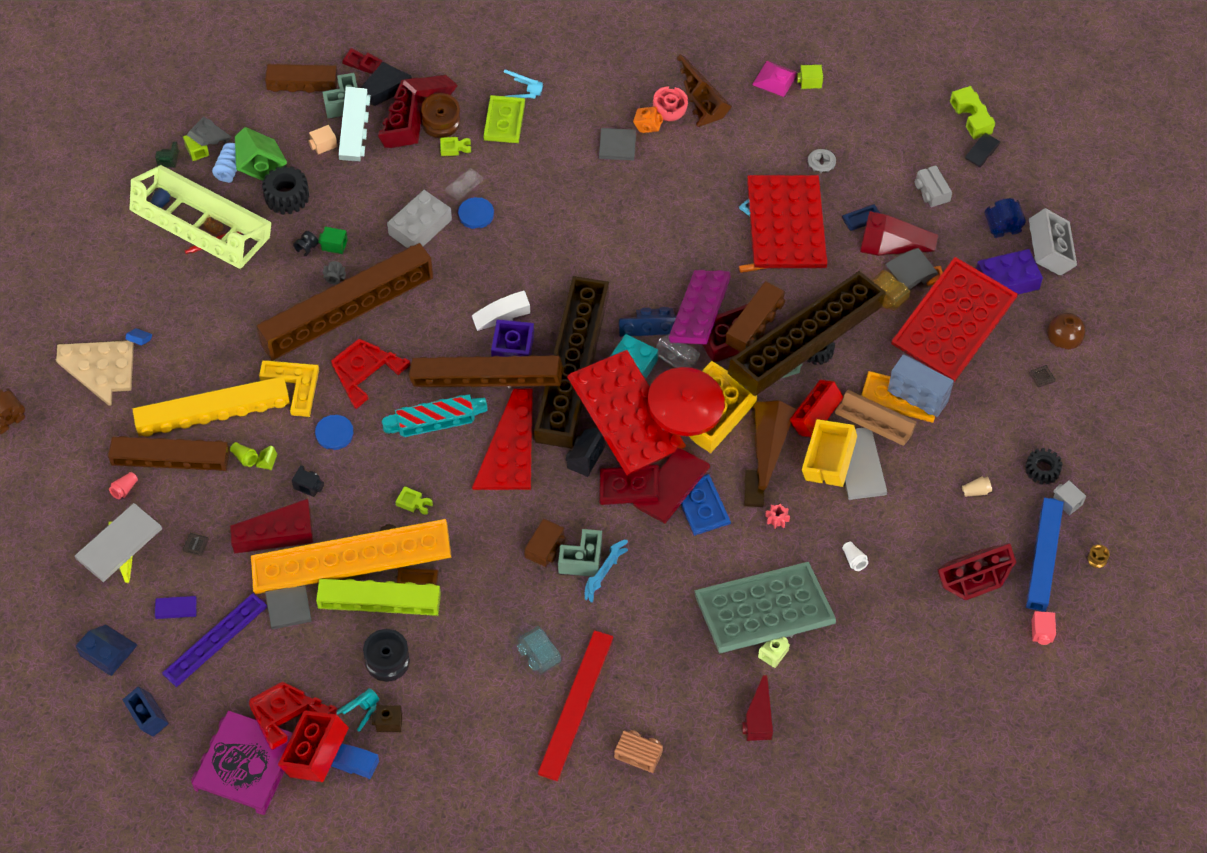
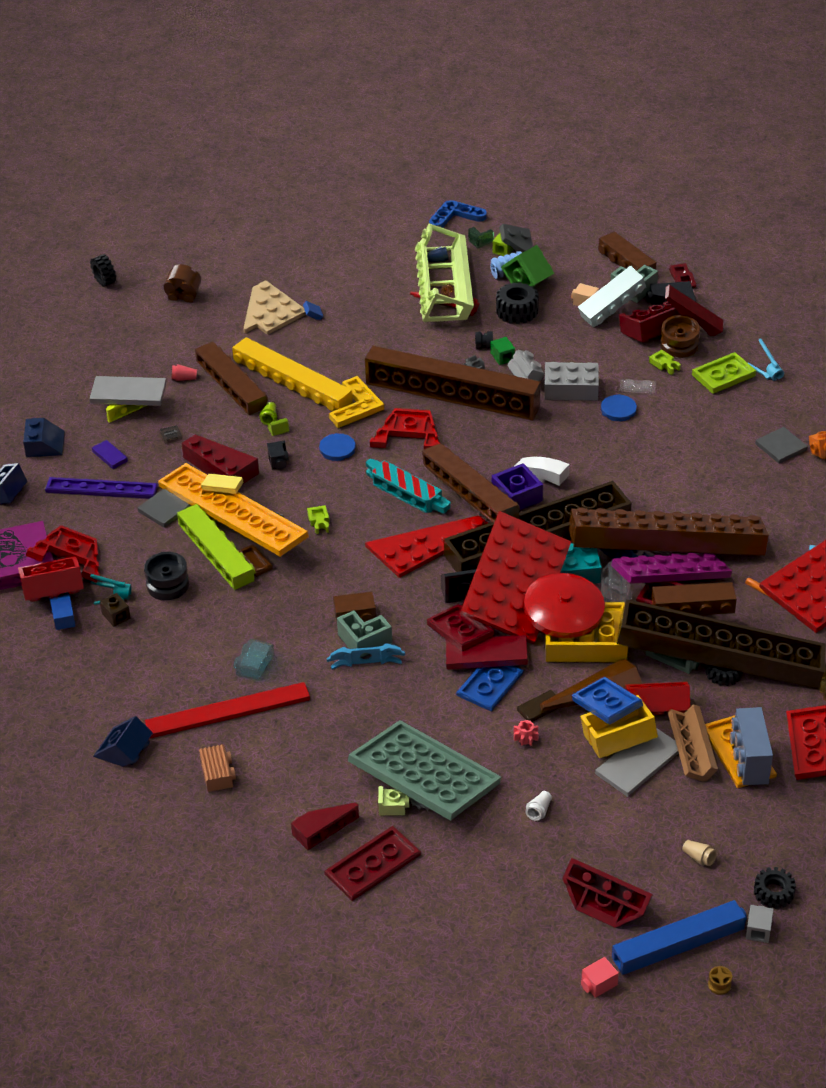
camera: 55 degrees right, 15 degrees down
none -> dark blue slope [93,716,153,767]
none -> light yellow tile [201,474,243,494]
none -> dark red tile [324,826,421,901]
none -> blue beam [429,200,487,228]
none -> light grey brick [507,350,545,381]
none -> reddish brown brick [569,507,769,556]
none -> blue tile [572,677,643,725]

